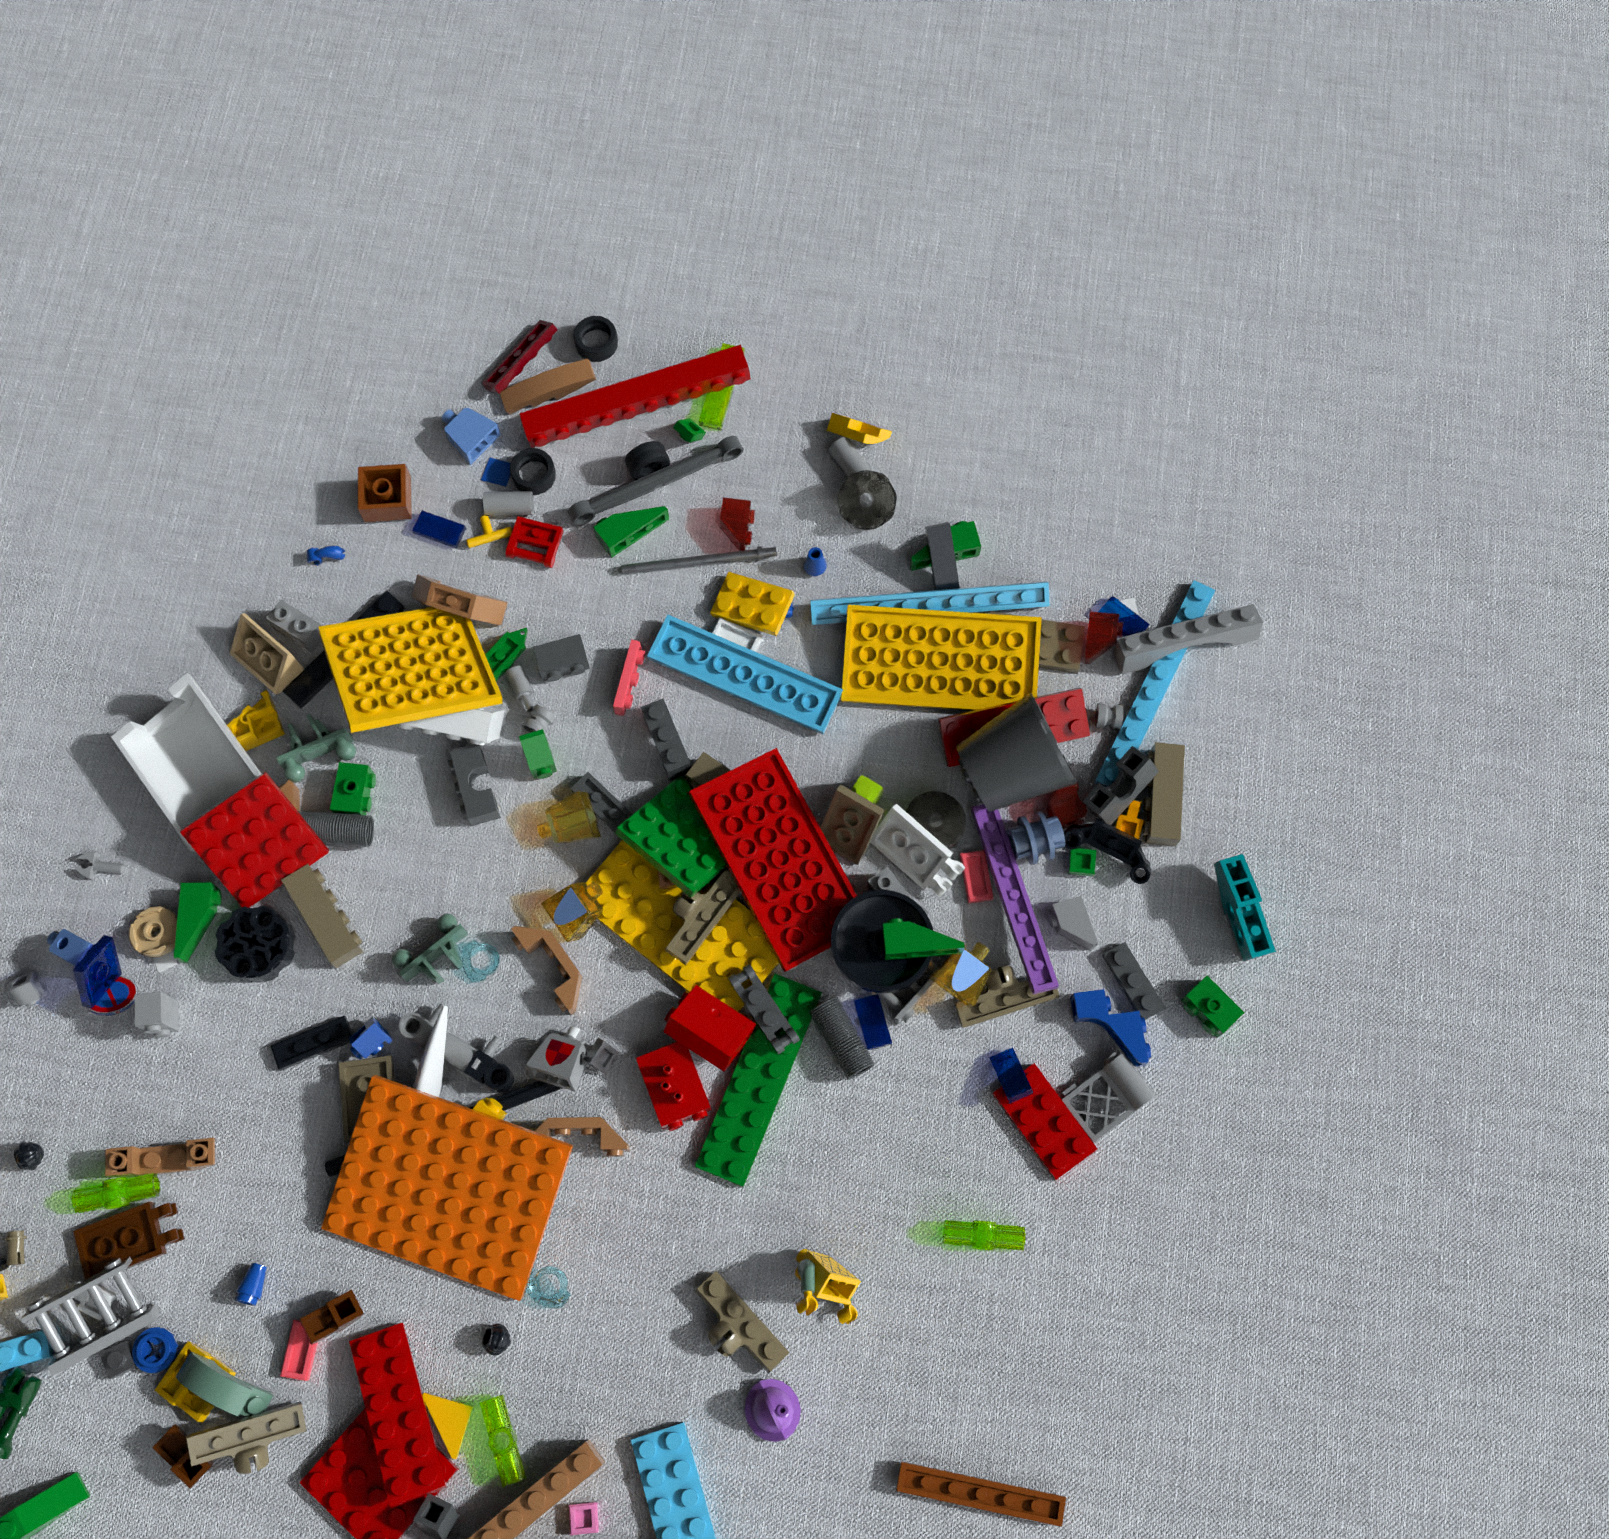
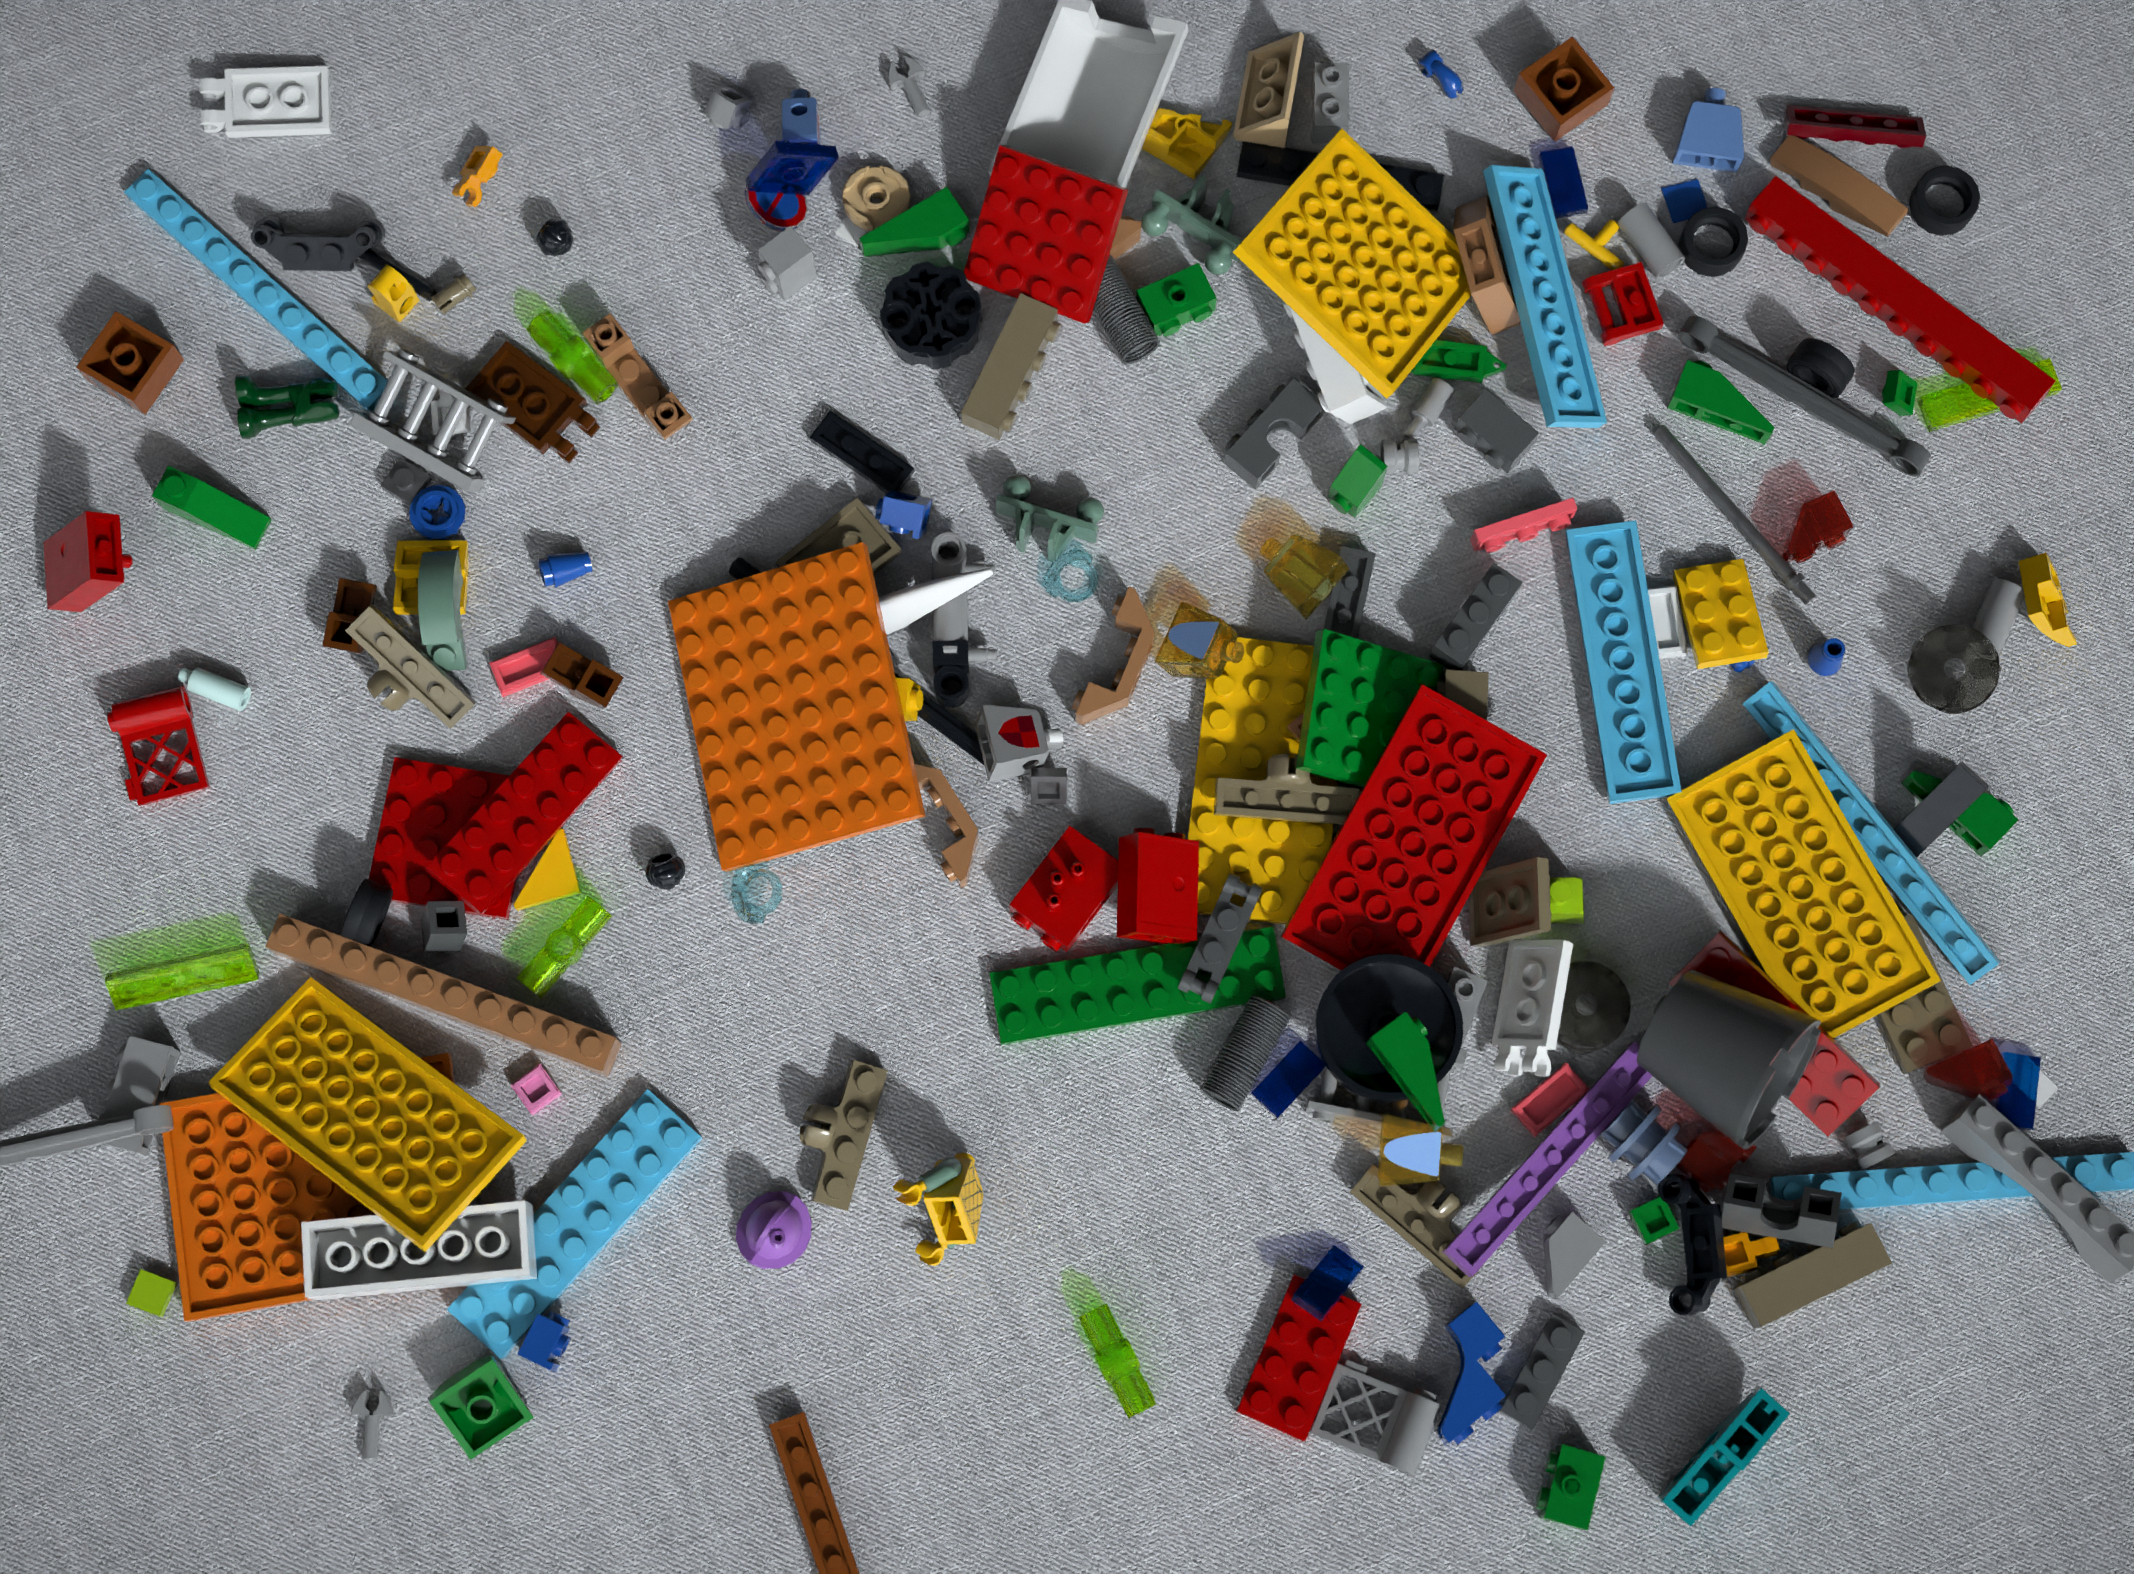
camera: 60 degrees right, 5 degrees up
none -> medium azure plate [1483,165,1607,428]

